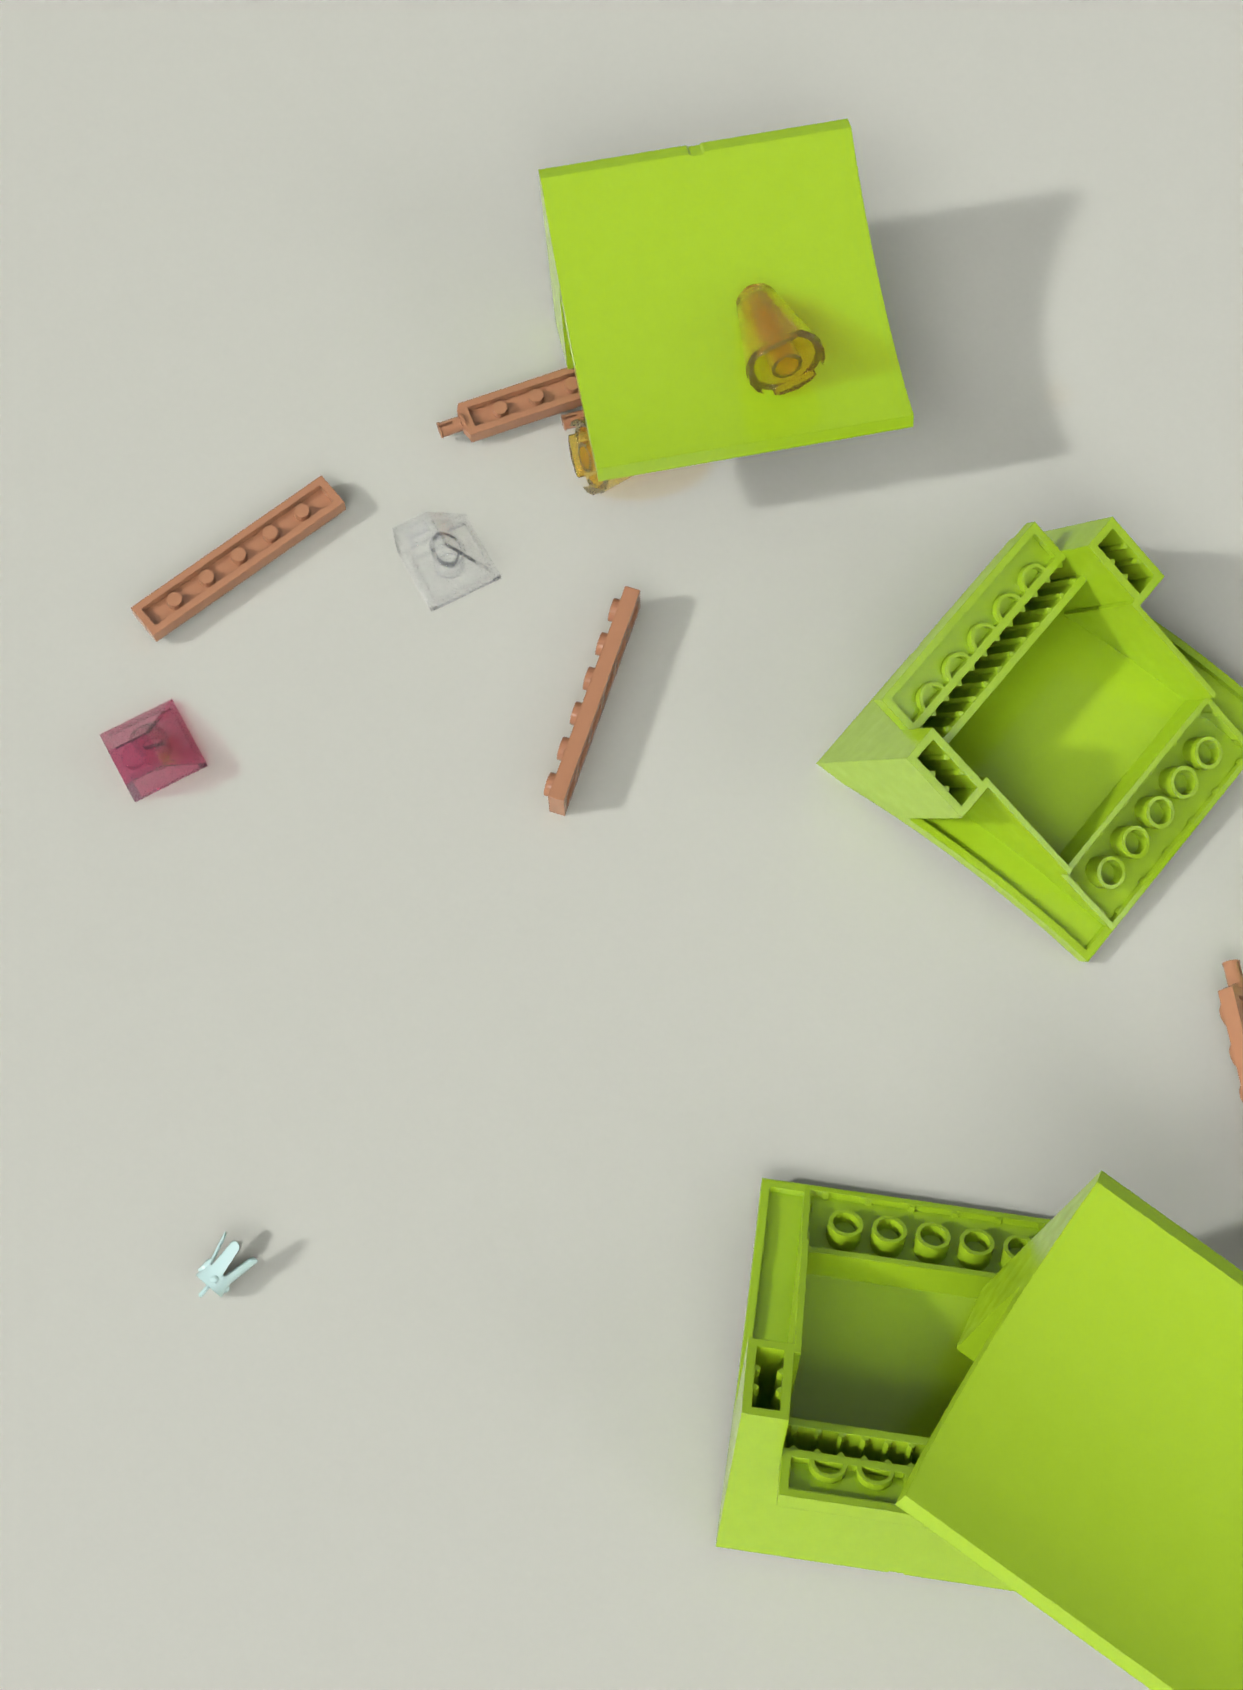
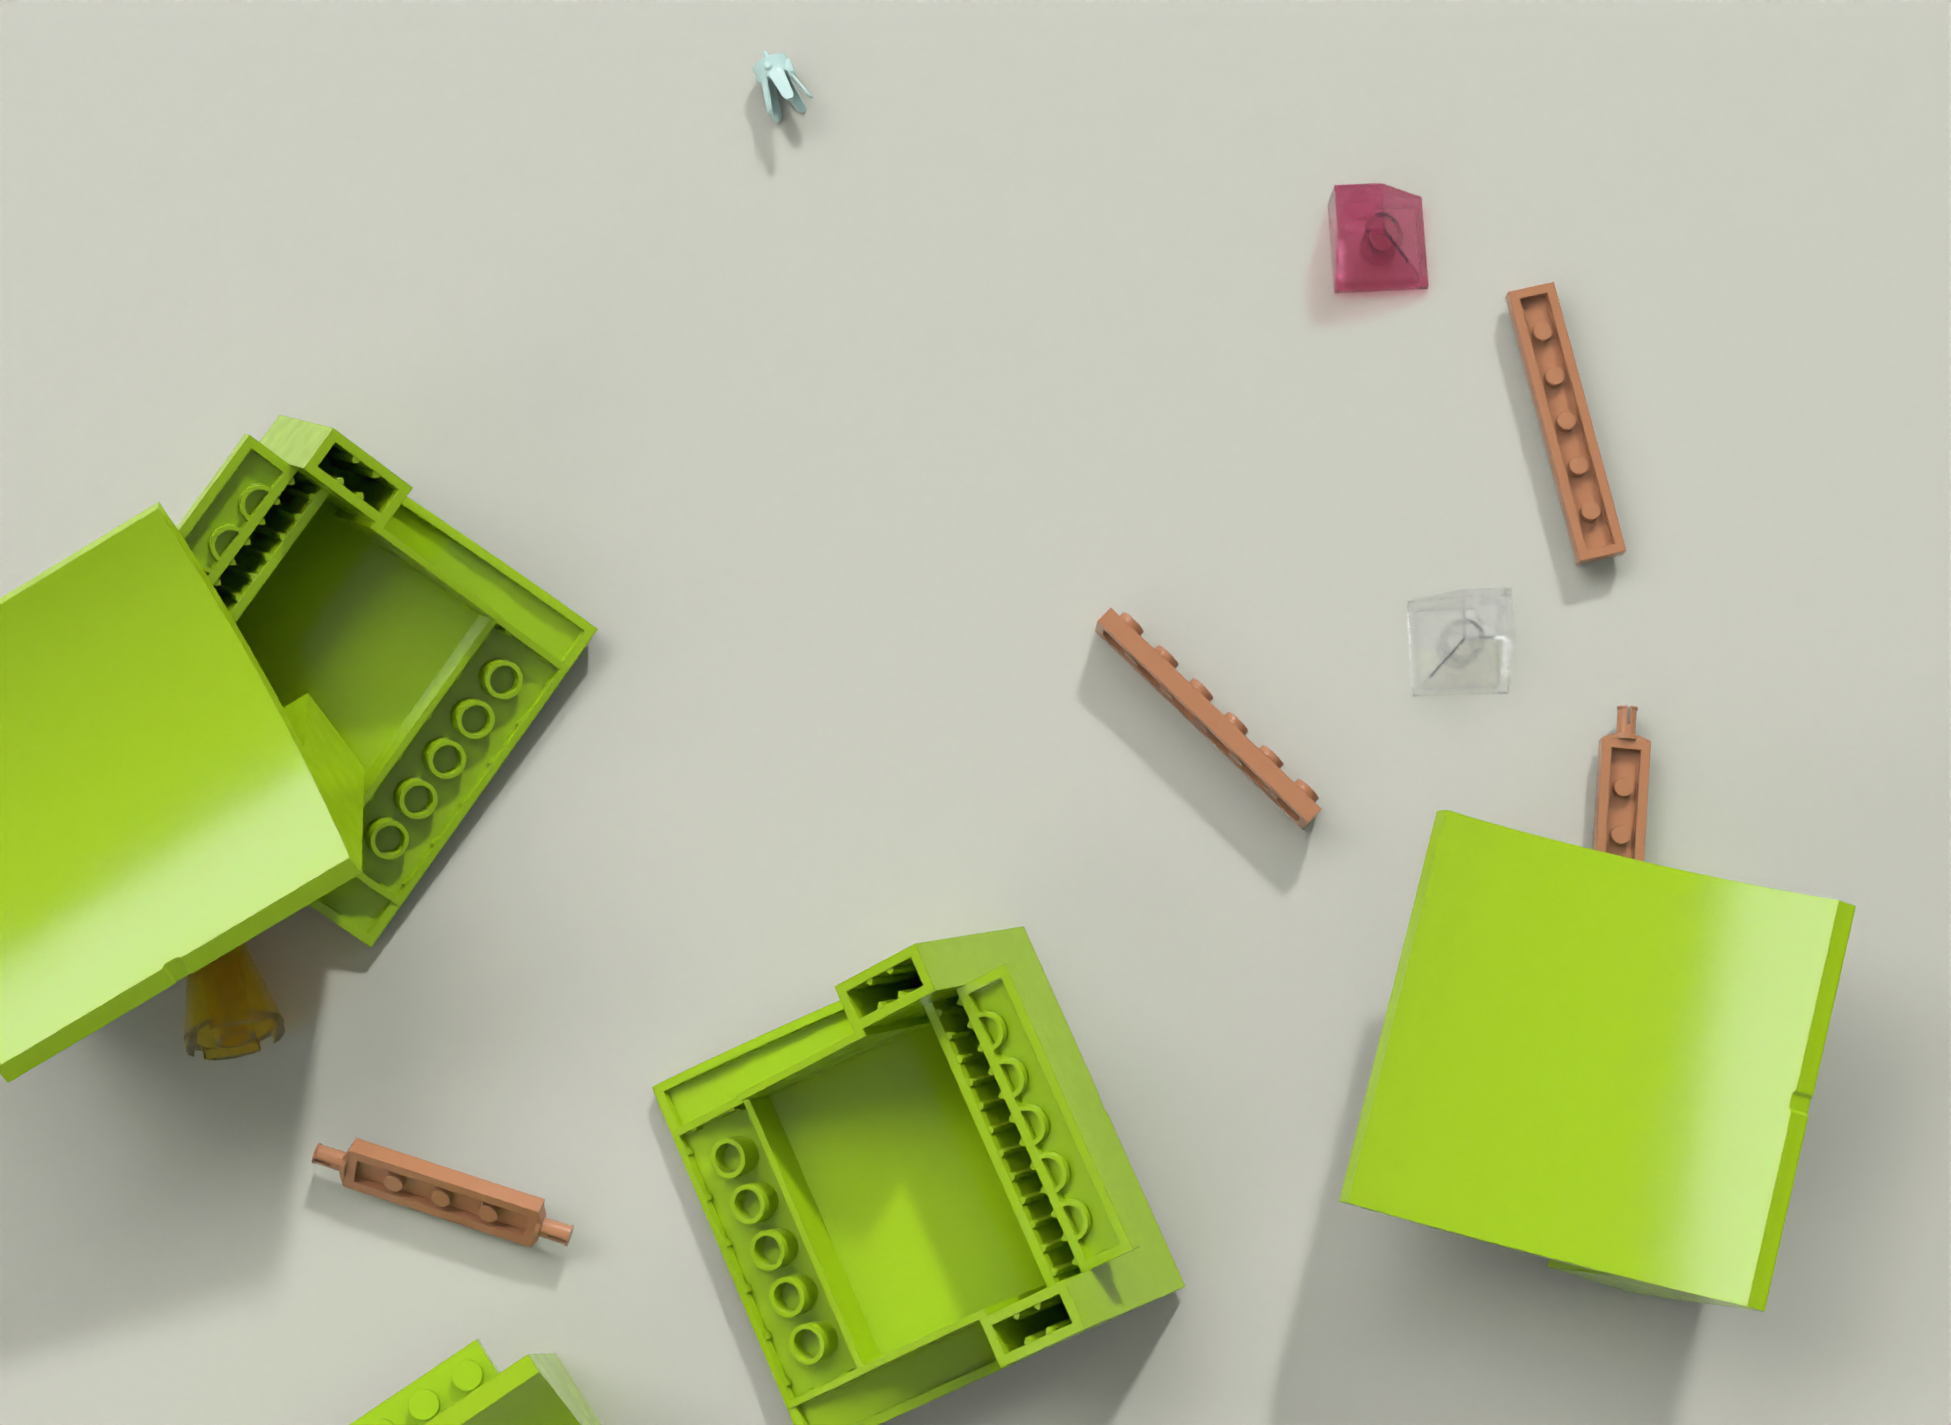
camera: 110 degrees right, 10 degrees up
clear yellow cone [736,283,825,395] -> none

